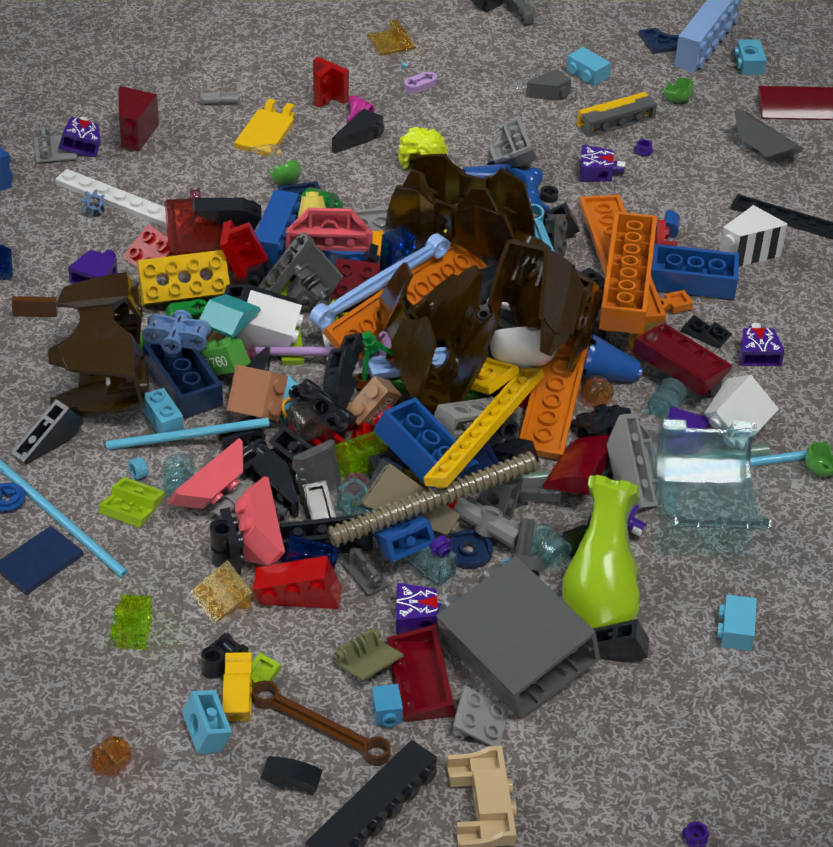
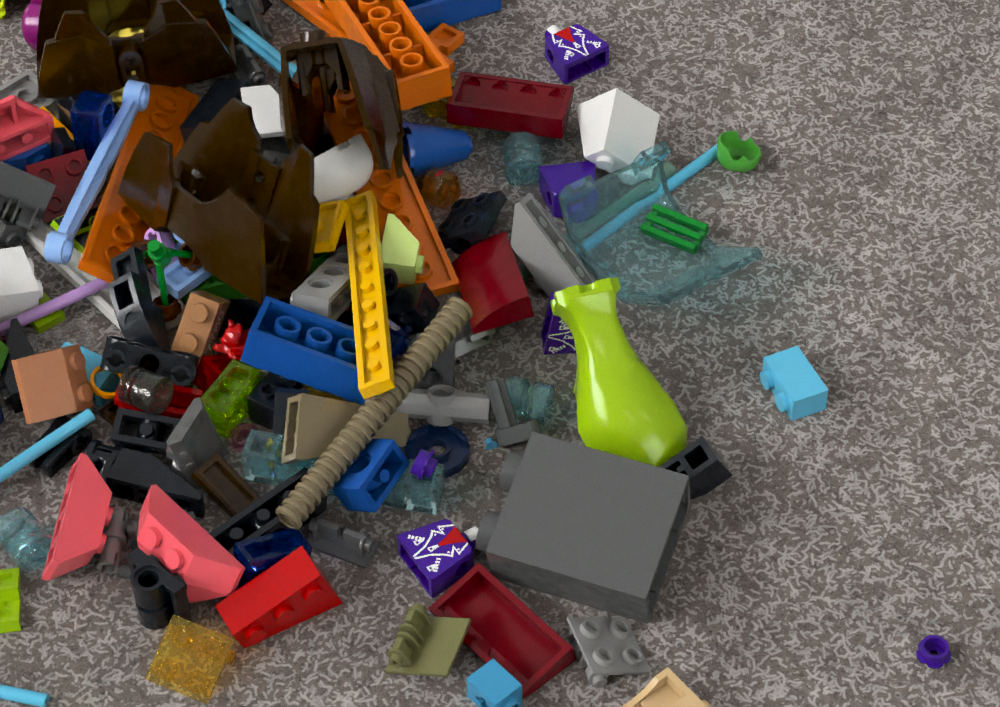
camera: 30 degrees left, 5 degrees up
black tile [561,525,588,557] -> none
black slope [680,315,732,348] -> none
none -> yellowish green slope [381,214,425,285]
none -> green tile [640,203,709,255]

